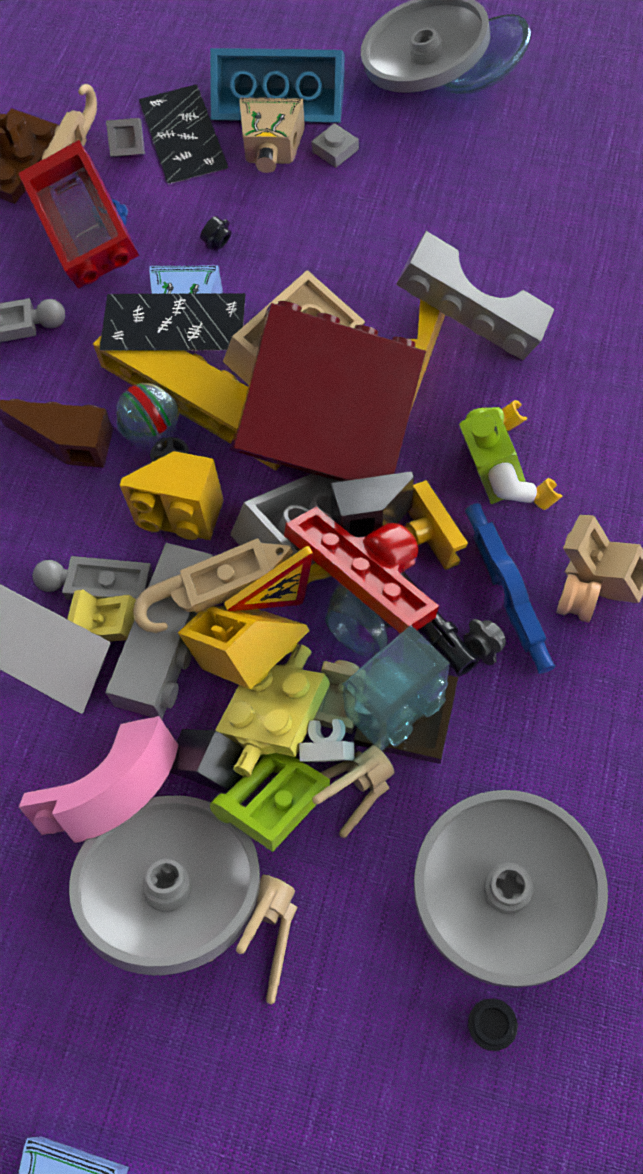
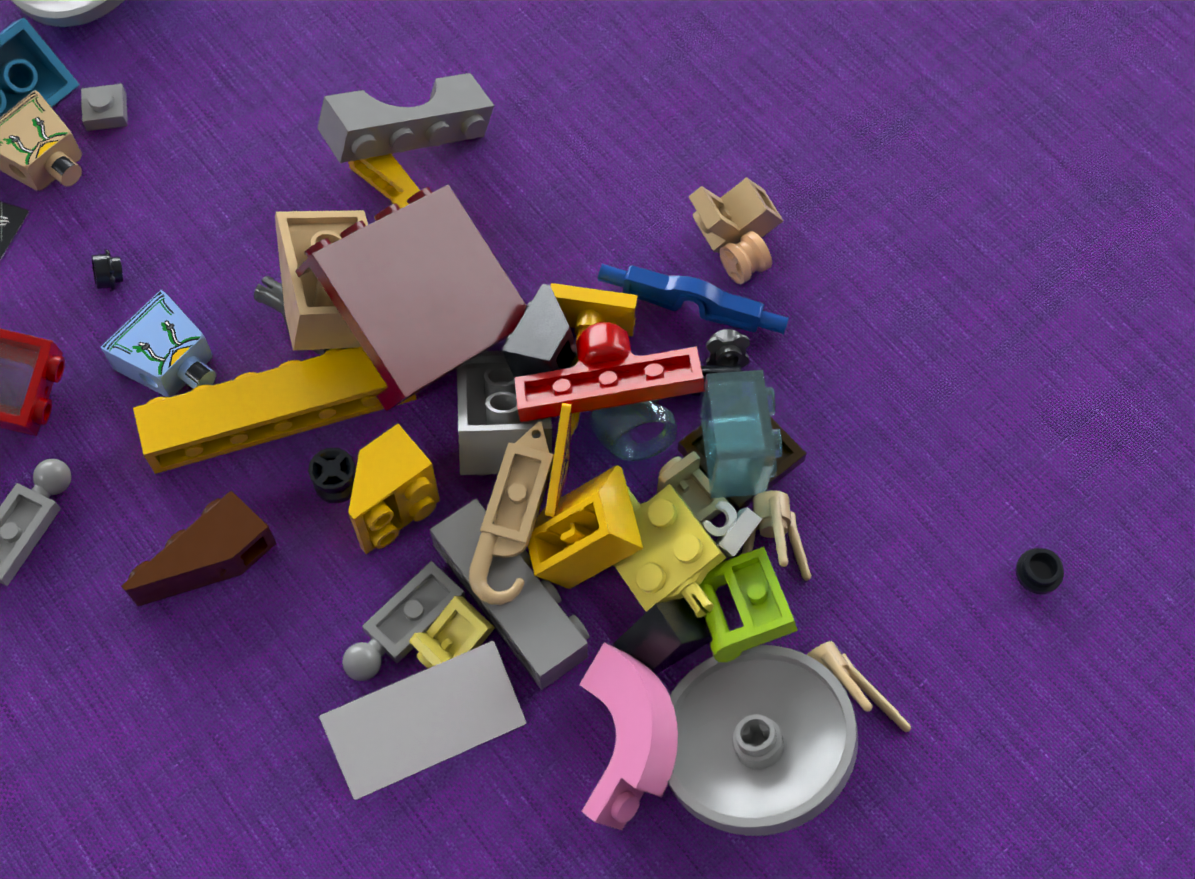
camera: 60 degrees left, 0 degrees up
black sticker [99,293,246,350] -> none
clear light blue helmet [116,383,179,450] -> none
light grey dish [414,790,608,988] -> none
torso [459,400,562,510] -> none

